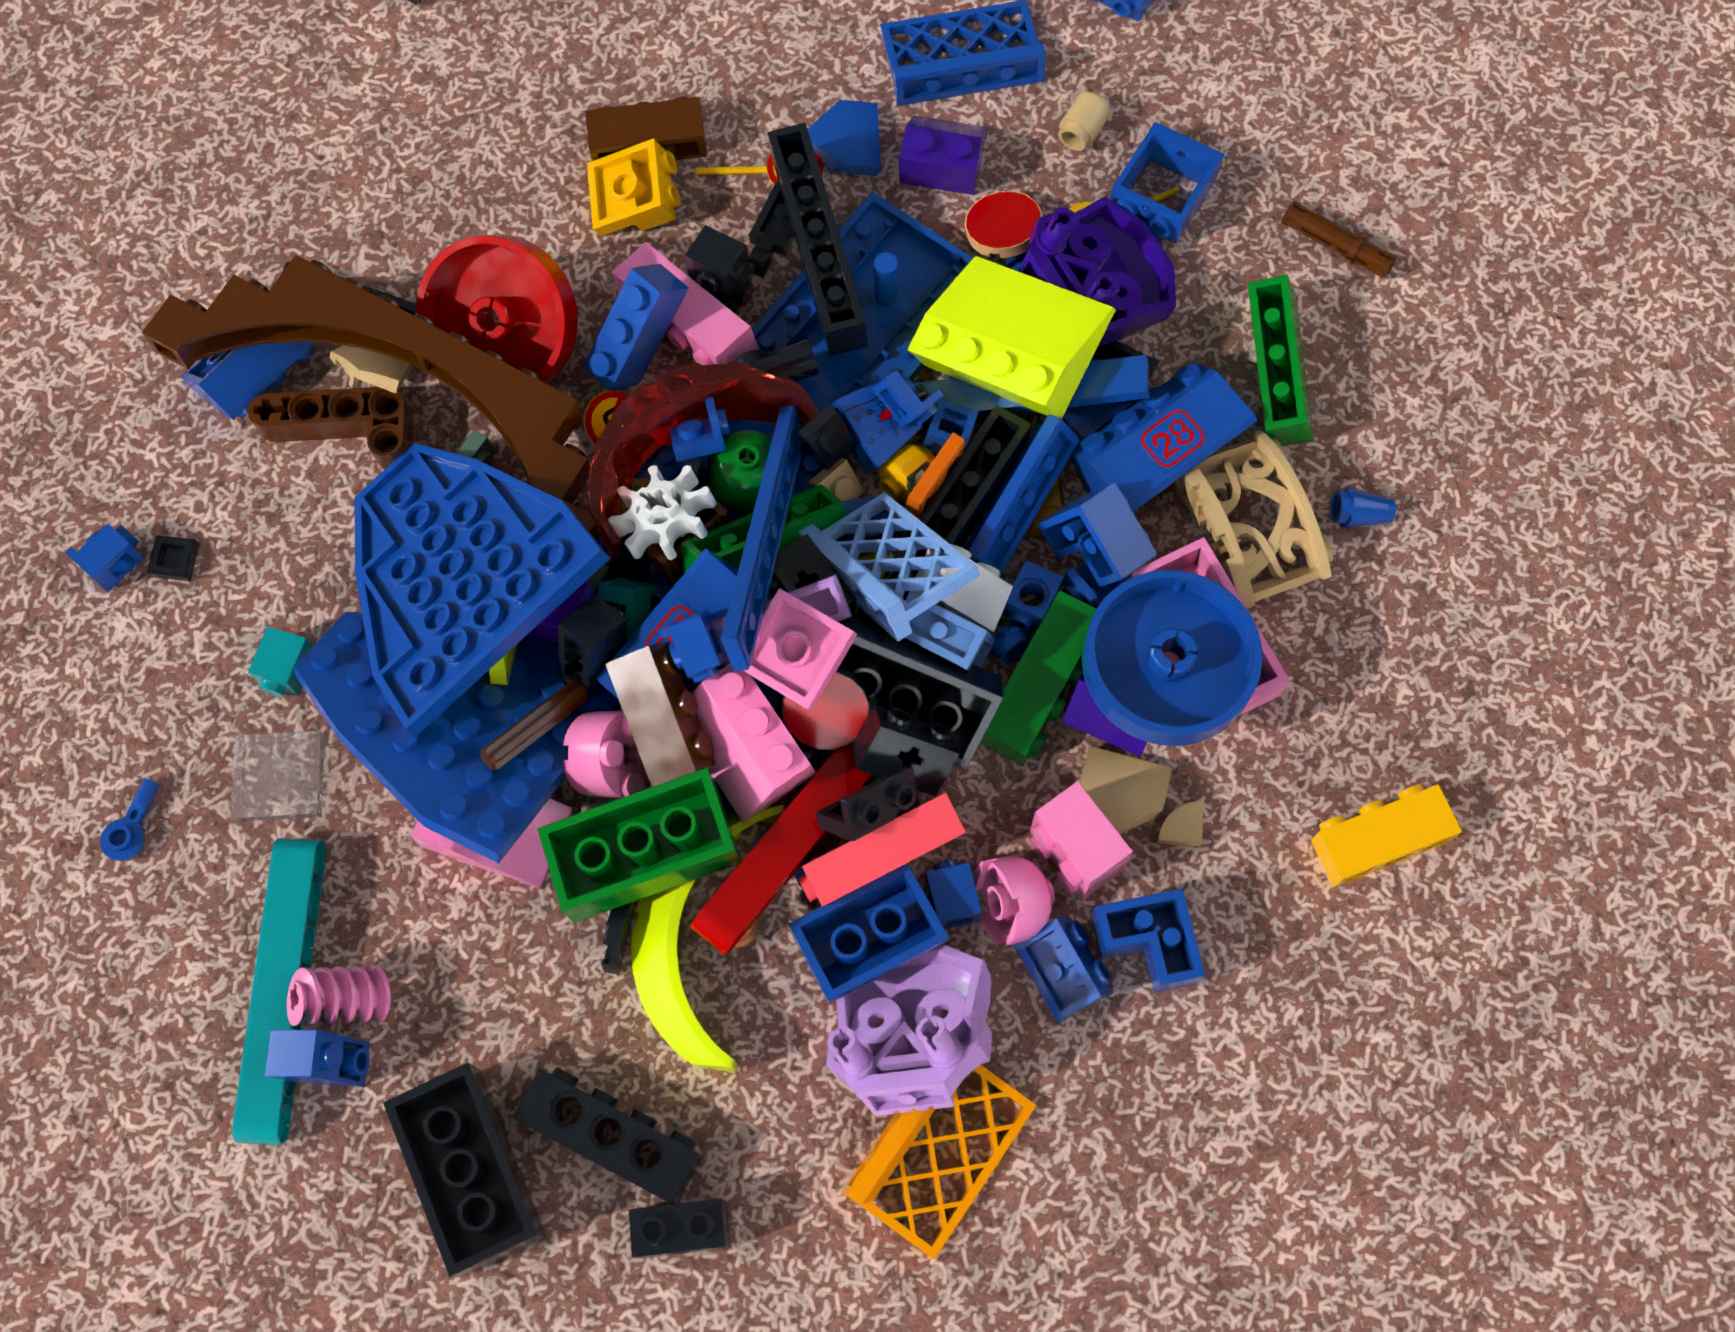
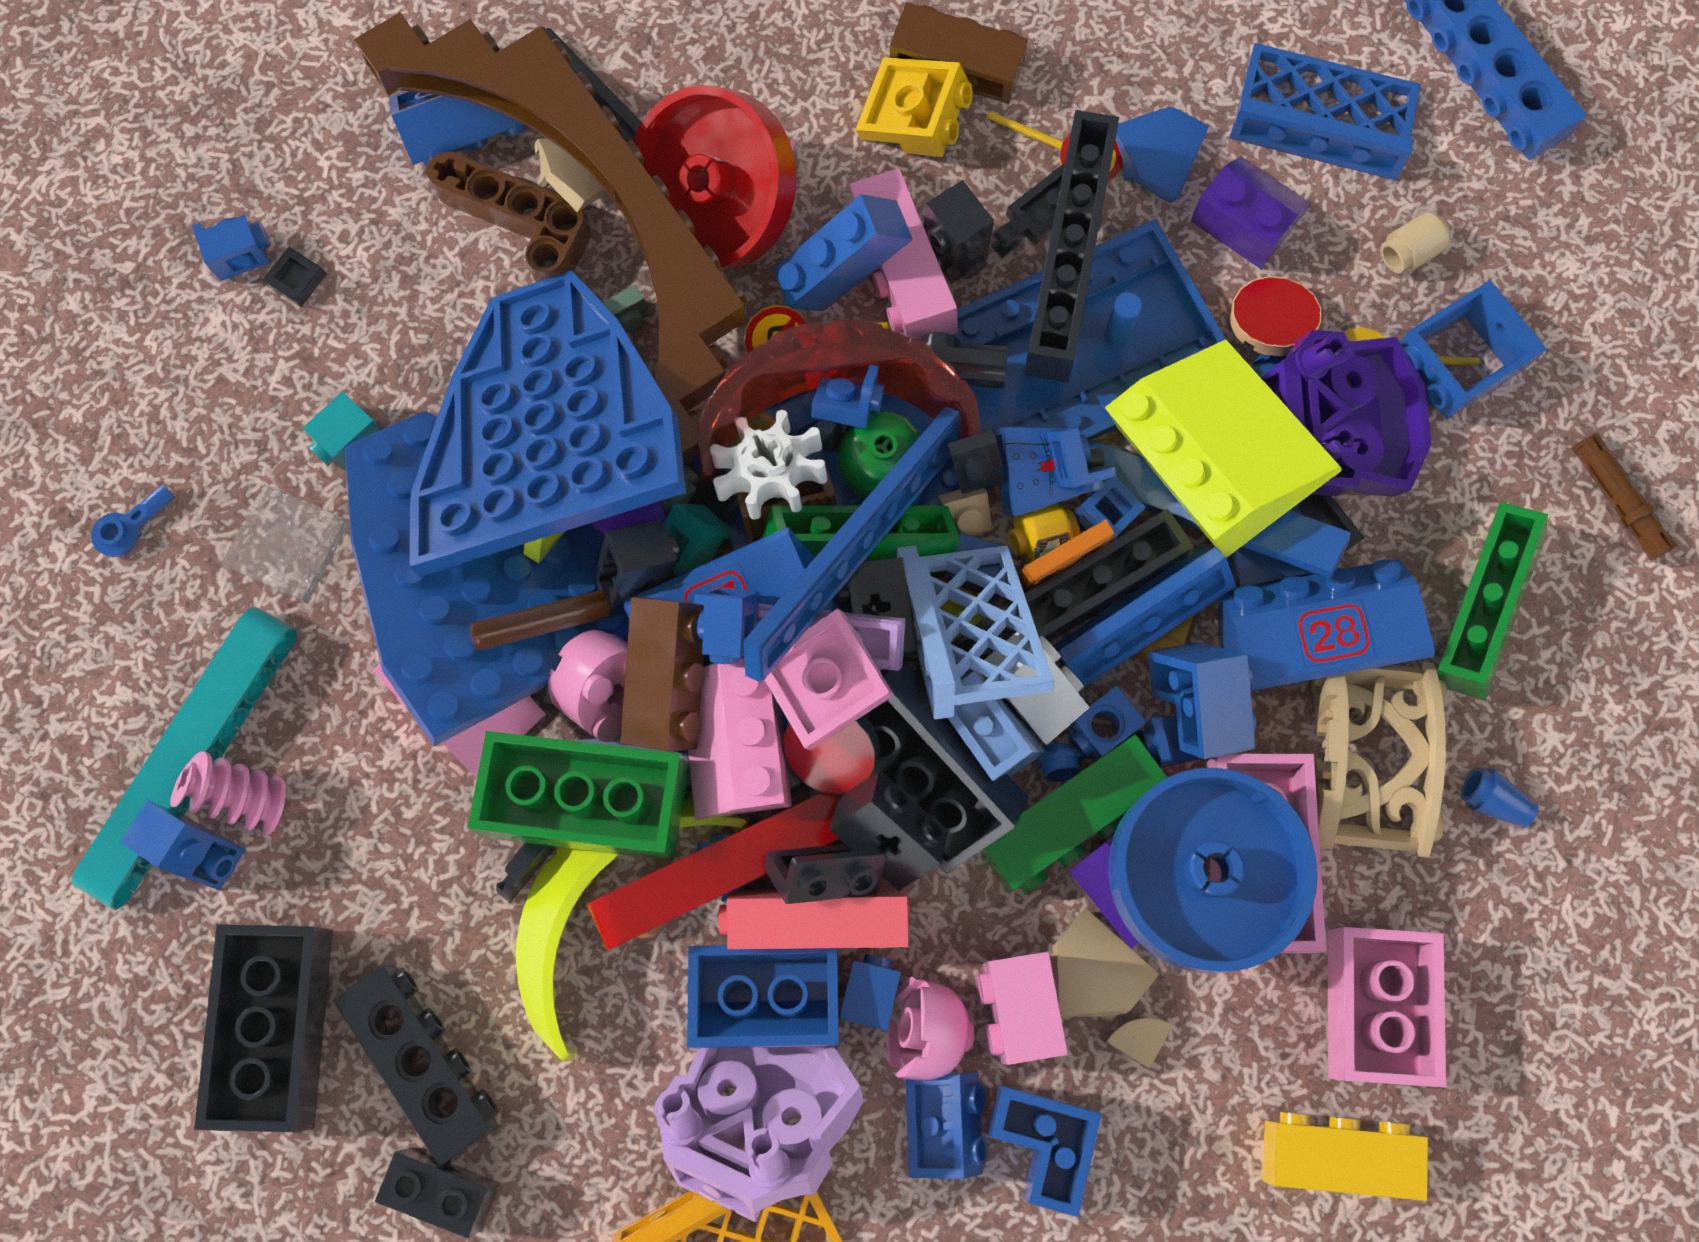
camera: 25 degrees right, 5 degrees up
none -> bright pink brick [1328,927,1446,1088]

